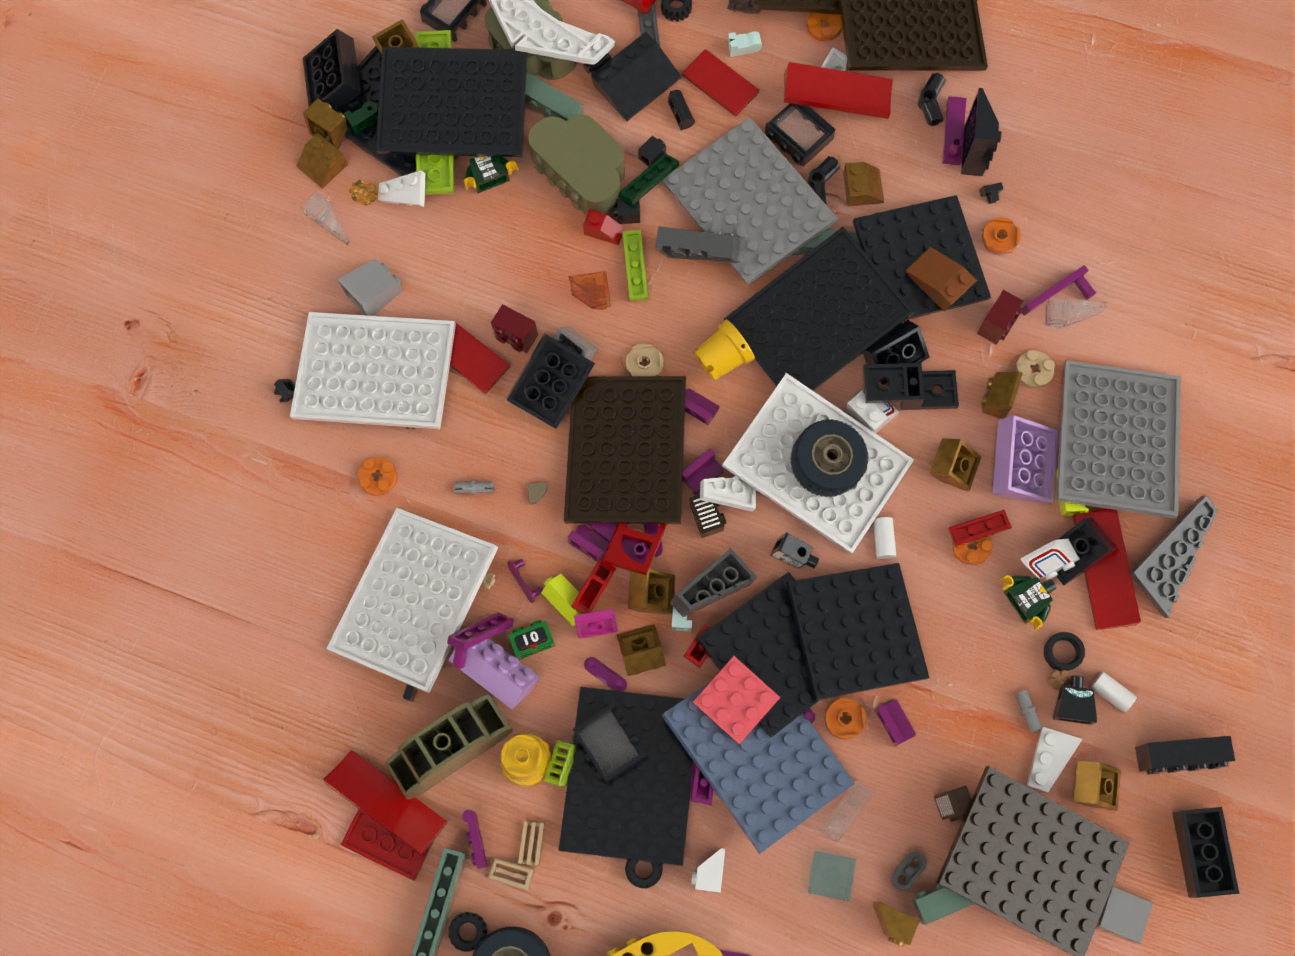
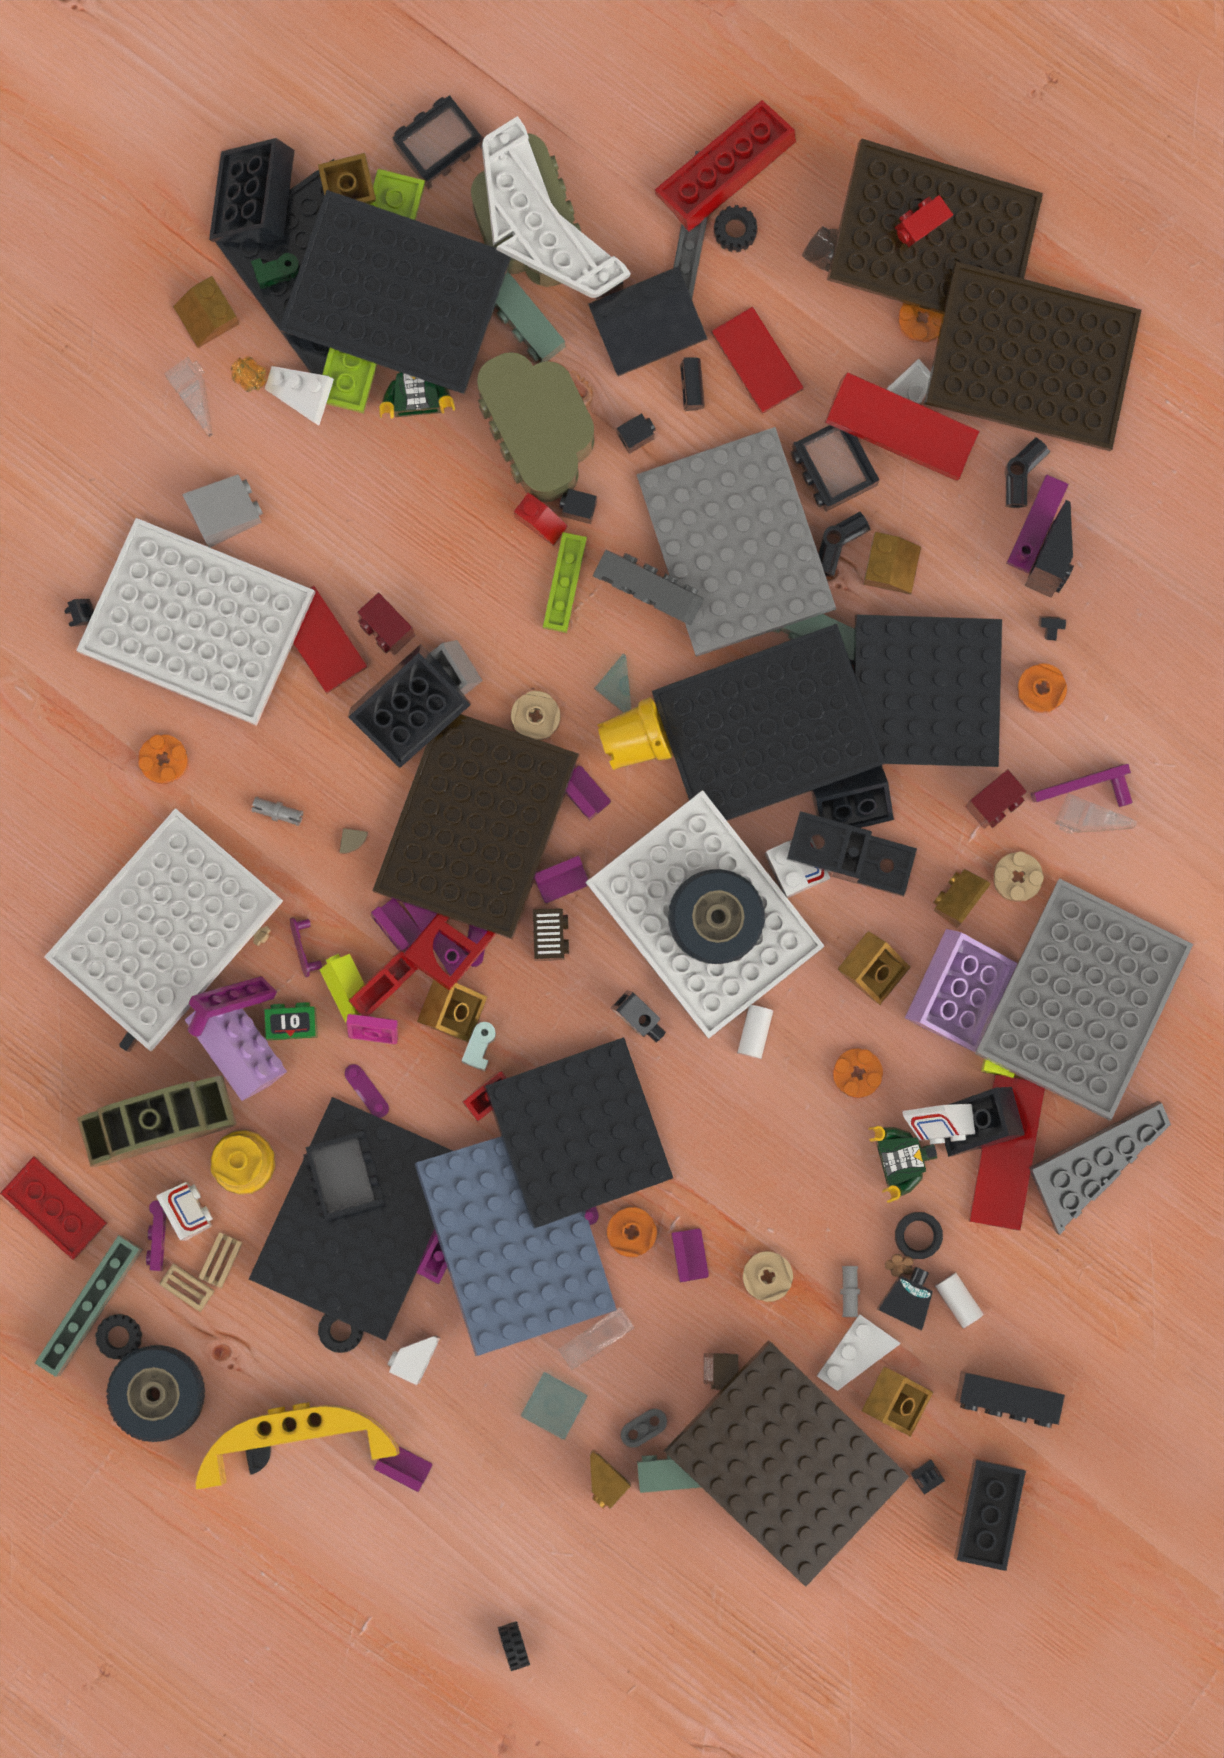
camera: 15 degrees right, 10 degrees up
pearl gold slope [303,99,348,150] -> none
red arch [323,750,447,856] -> none
lime slope [544,740,577,786] -> none
clear orange slope [569,271,611,310] -> none
pearl gold slope [617,624,666,676] -> none
dark green tile [618,153,679,206] -> none
dark grey wedge [670,548,757,617] -> none
coral plate [693,656,780,744] -> none
white wing [700,476,756,511] -> none
light aqua leg [728,31,762,57] -> none
black plate [786,563,930,701] -> none
dark orange slope [905,247,977,312] -> none
red tile [948,509,1012,547] -> none
light grey tile [1098,886,1153,944] -> none
none -> white slope [156,1182,213,1241]
none -> clear light blue tile [594,654,631,713]
none -> tan plate [743,1251,793,1302]
none -> black tile [910,1459,945,1495]

